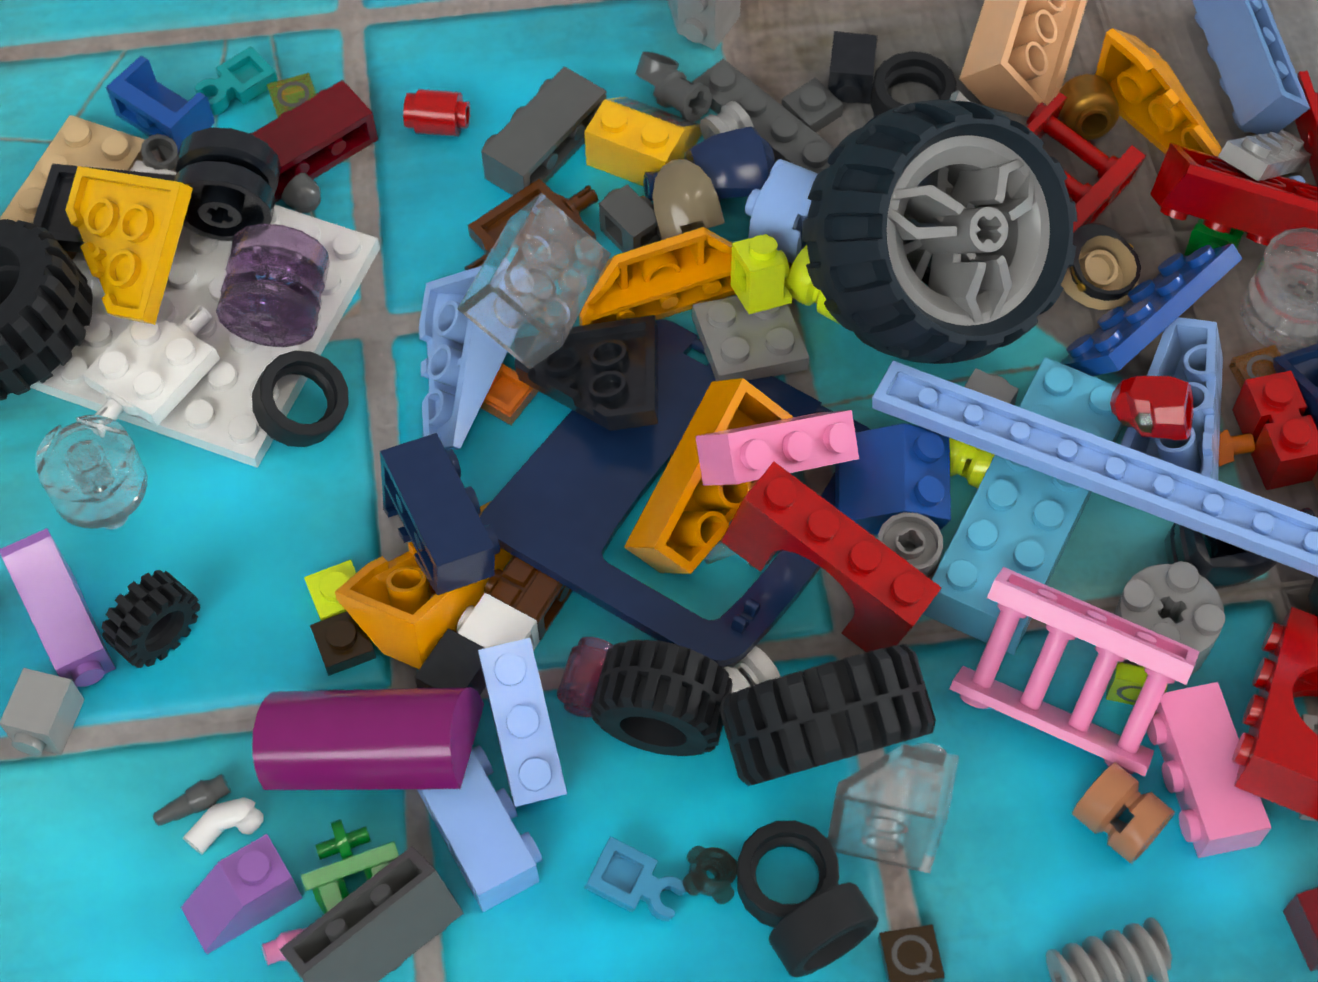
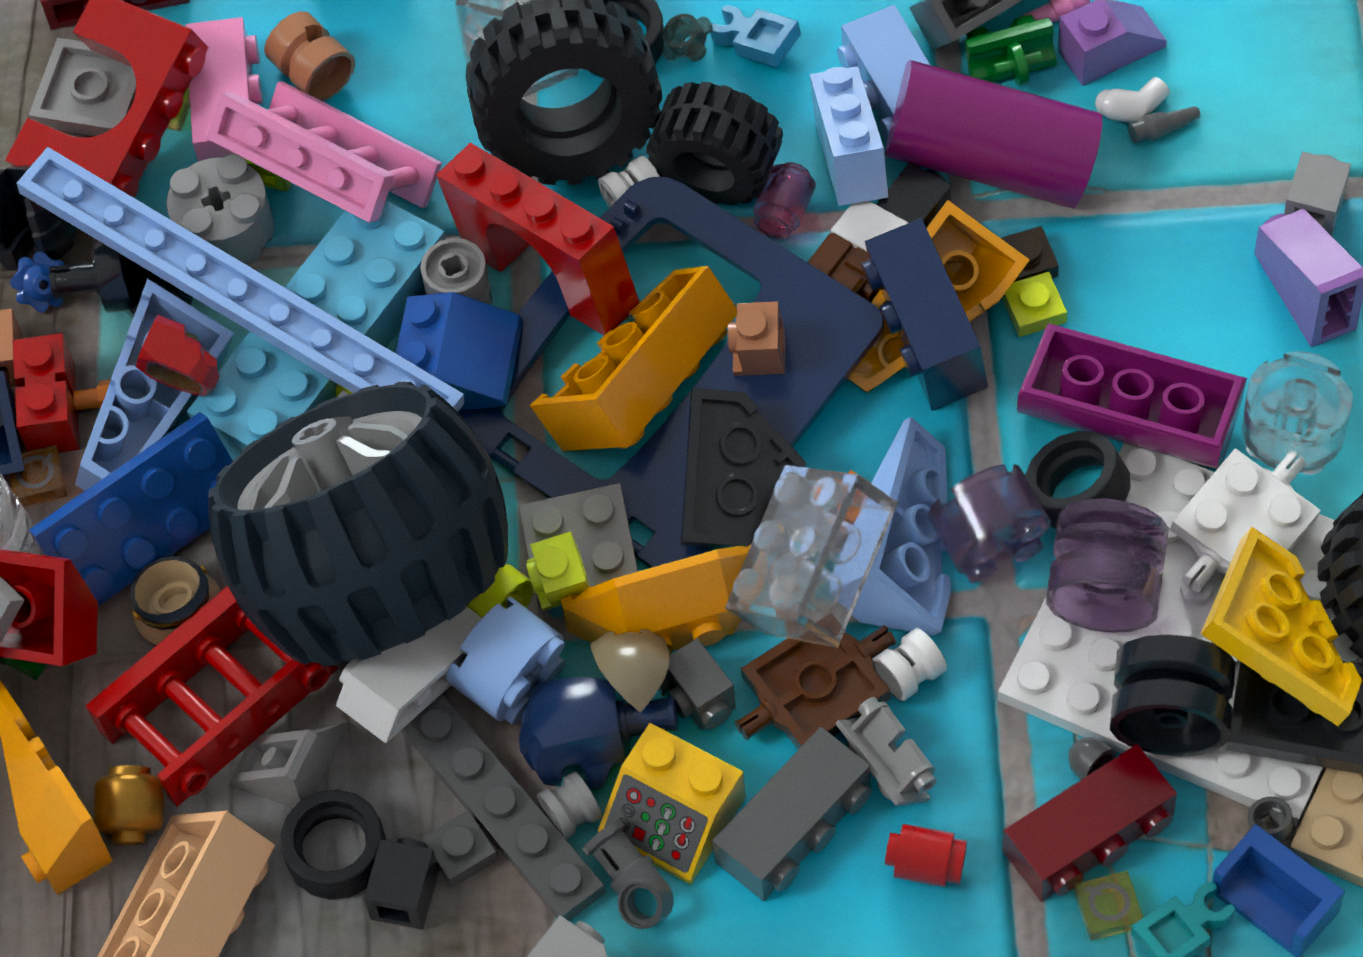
camera: 170 degrees left, 0 degrees up
black tyre [102,570,200,668] -> none
bright pink brick [695,410,859,486] -> none
none -> nougat brick [728,301,785,376]
none -> light grey hinge [835,697,937,806]
none -> white wheel [872,628,947,702]
none -> clear purple brick [928,464,1051,583]
none -> magenta brick [1017,323,1247,469]

